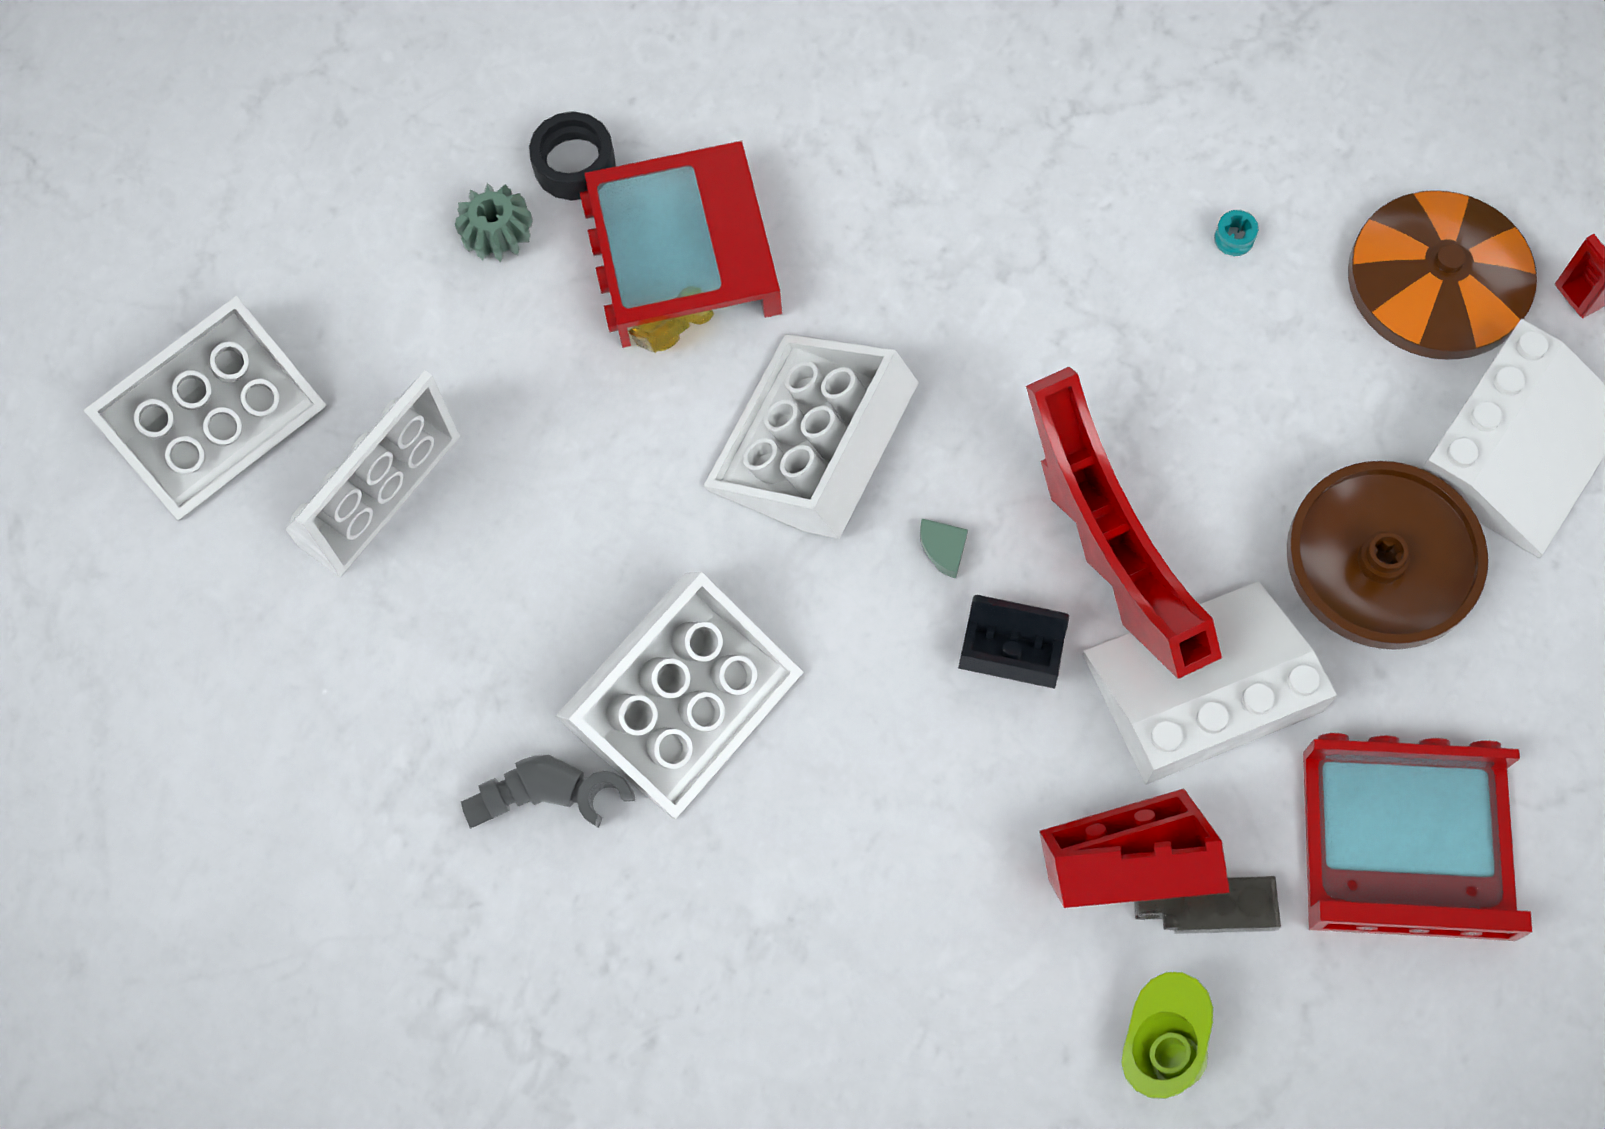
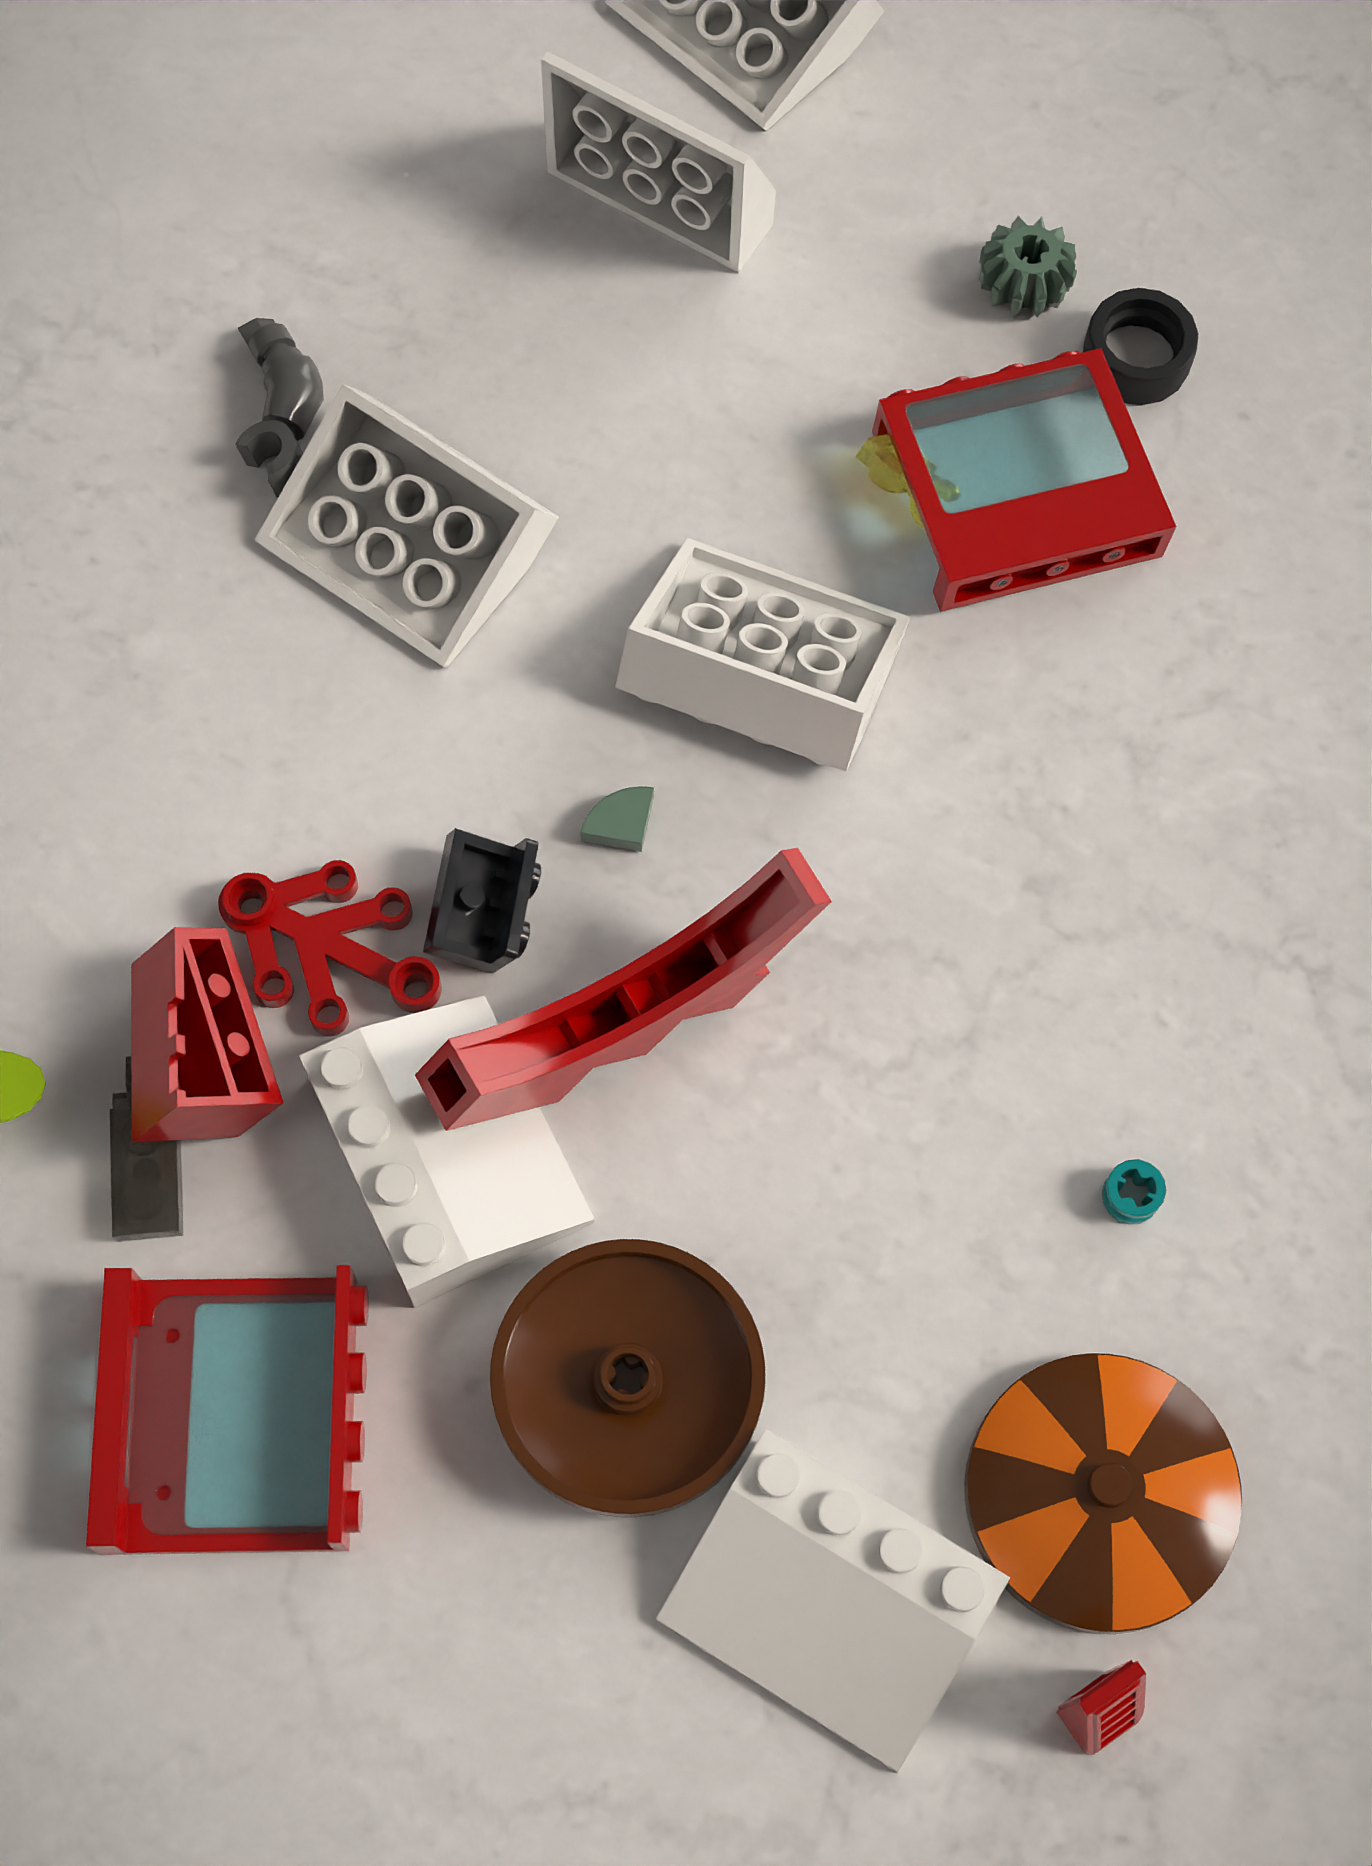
camera: 80 degrees right, 0 degrees up
none -> red plant [218,860,442,1037]

